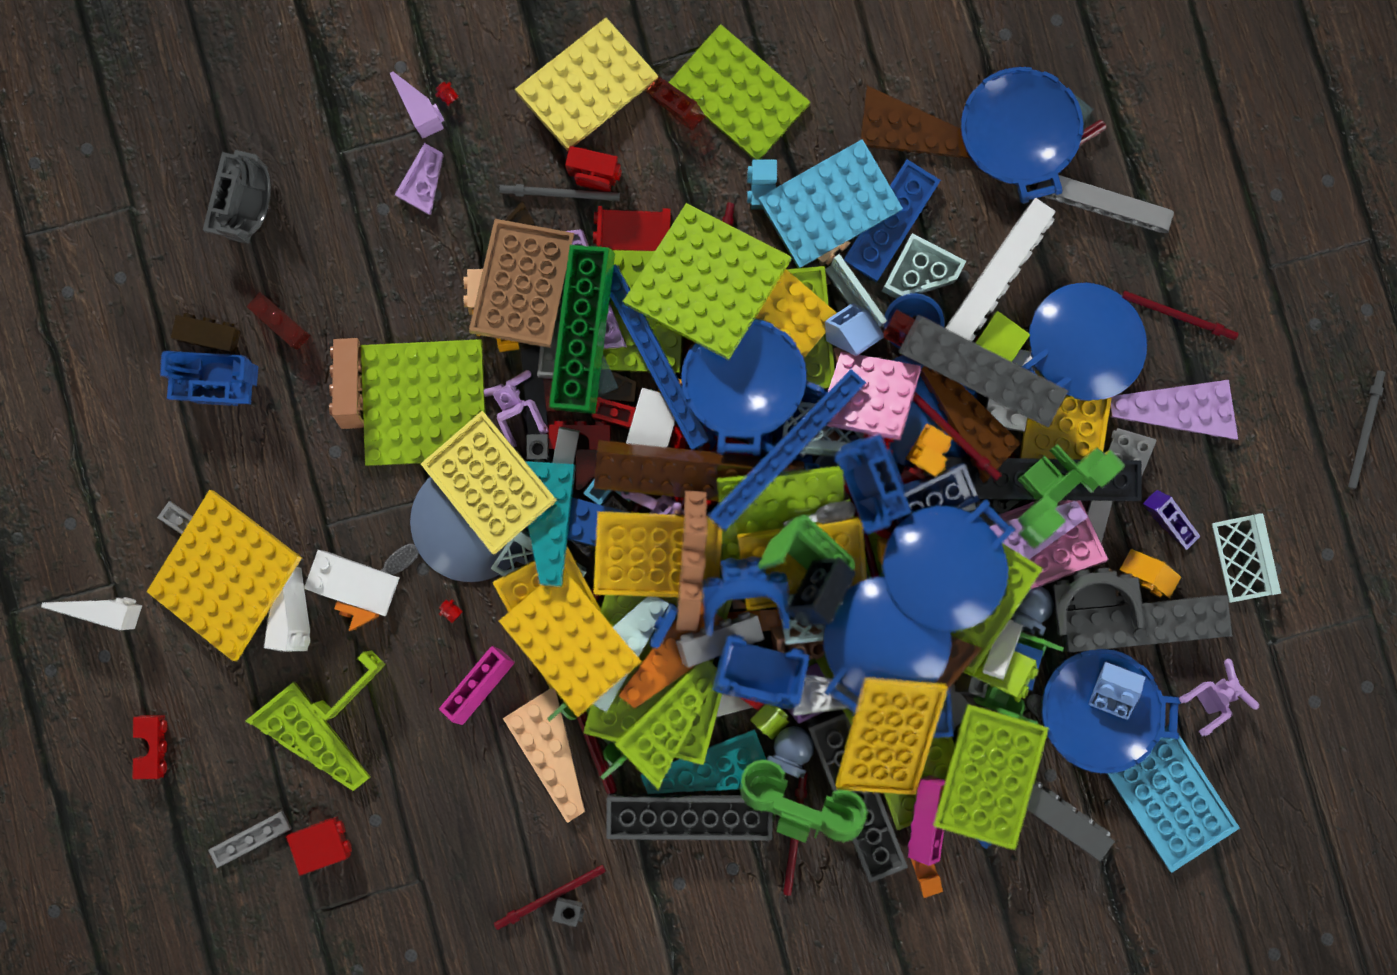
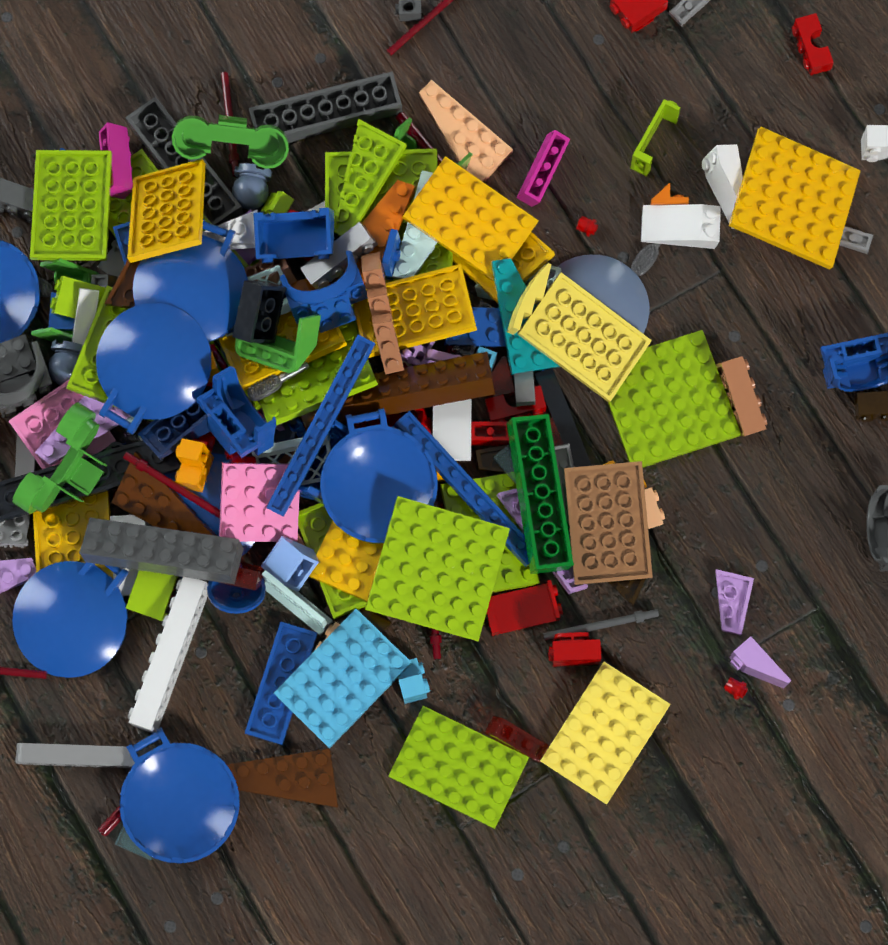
camera: 170 degrees right, 10 degrees down
lime wing [246,682,371,791] -> none
clear red brick [247,292,311,350] -> none
lavender piece [484,370,549,447] -> none
dark grey brick [527,434,550,463] -> none
teal wing [640,729,766,794] -> none
light aqua brick [882,233,966,299] -> none
orange slope [911,859,943,898] -> none
none -> light yellow slope [507,263,552,335]

